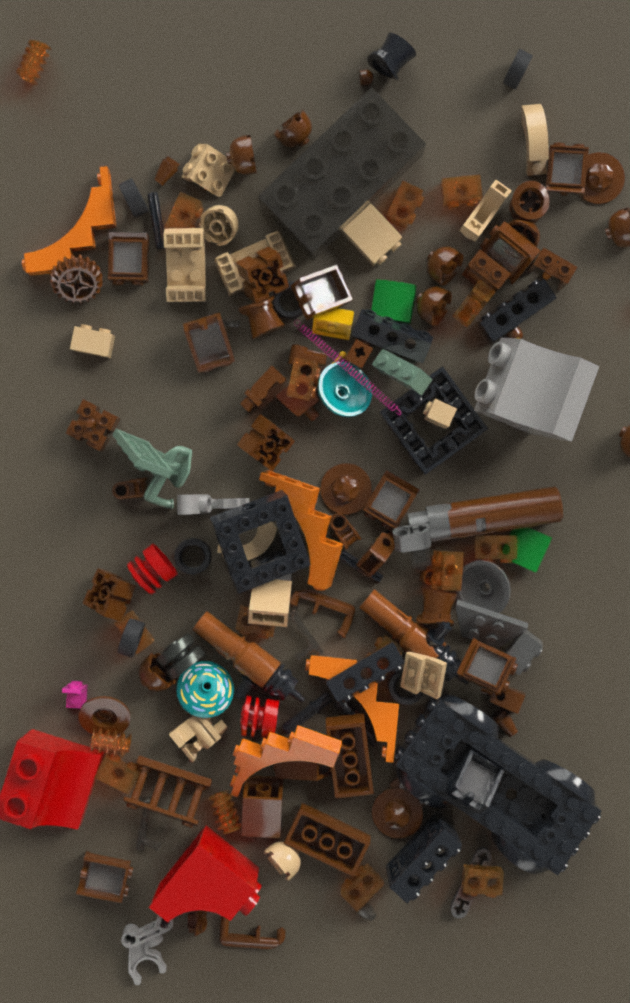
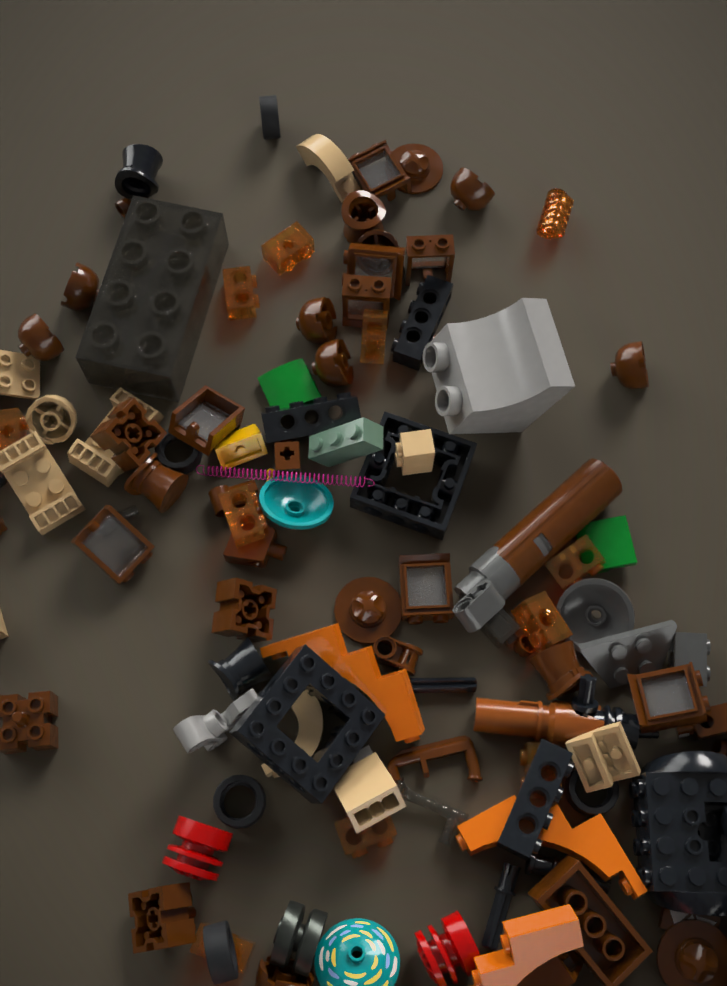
camera: 35 degrees left, 20 degrees down
reddish brown piece [112,477,148,499] -> none
sand green plate [113,429,192,510] -> none
dark orange piece [192,611,305,703] -> none
reddish brown hips [240,366,286,413] -> none
tan brick [342,203,402,267] -> none
reddish brown torso [356,531,395,577] -> none
tan arch [459,180,512,242] -> none
none -> black hat [207,637,273,702]

